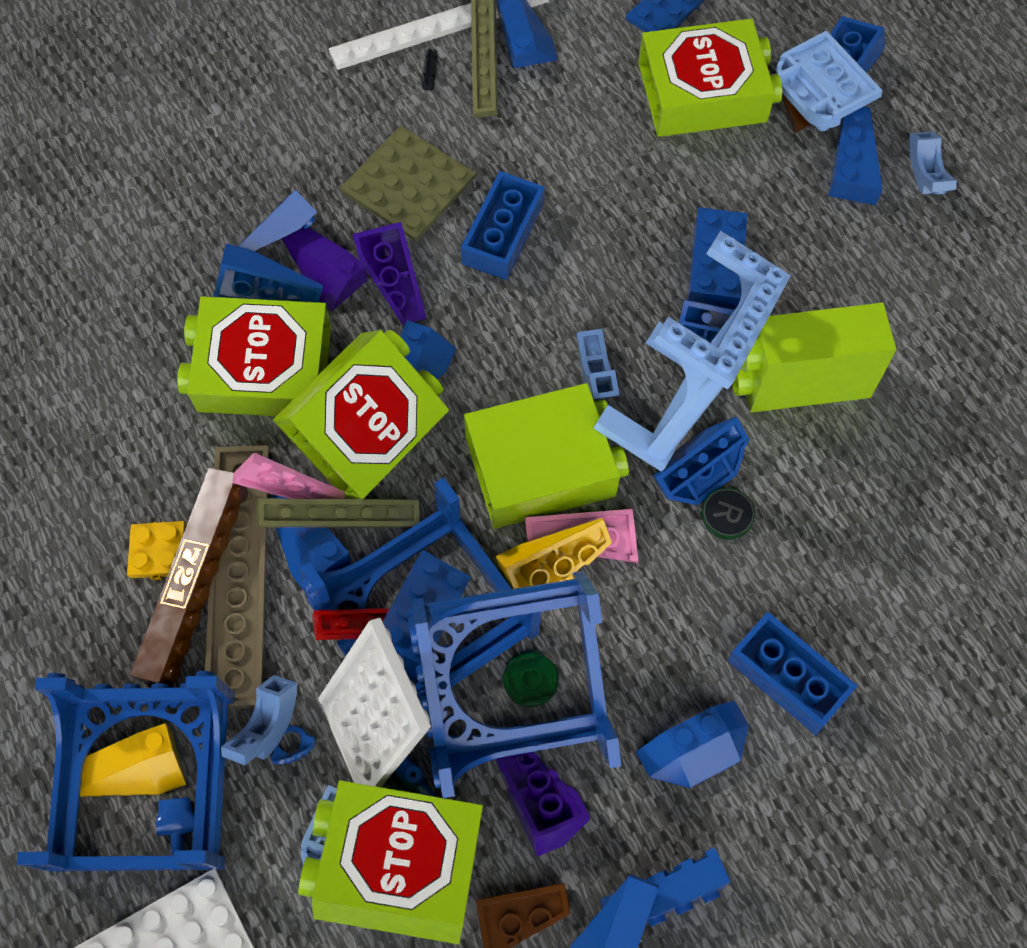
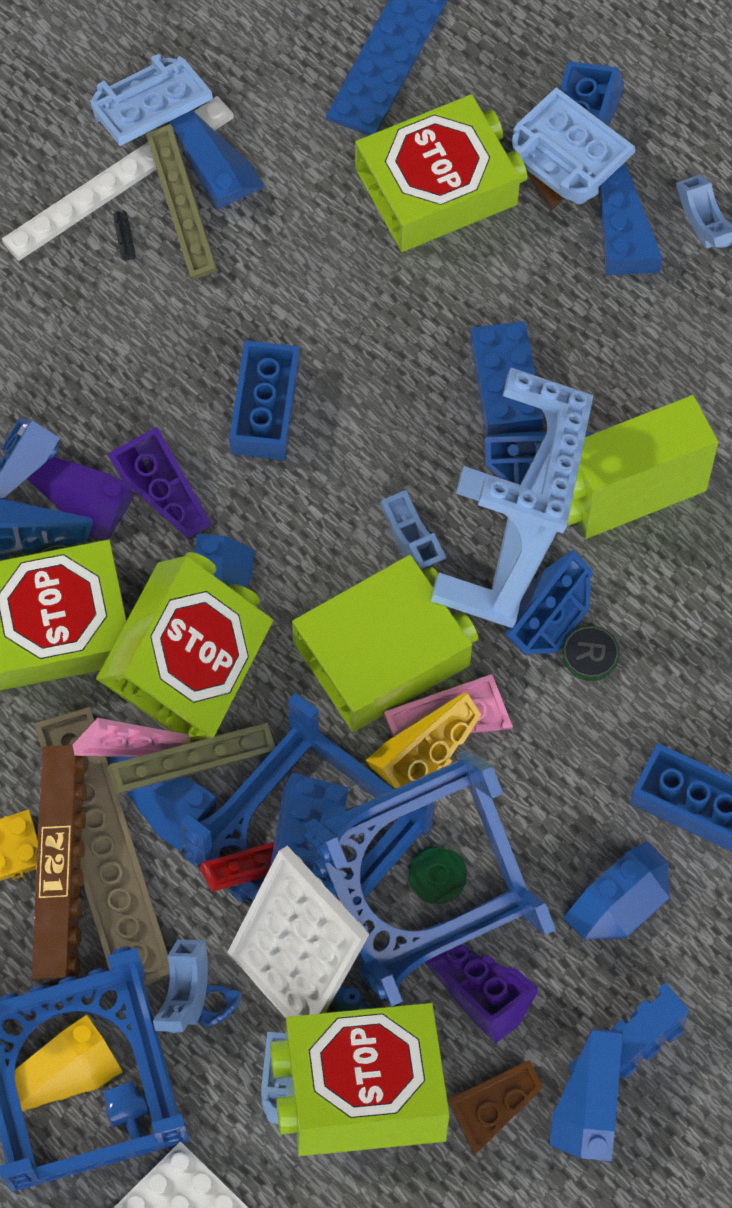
camera: 15 degrees left, 0 degrees up
olive plate [340,125,476,242] -> none

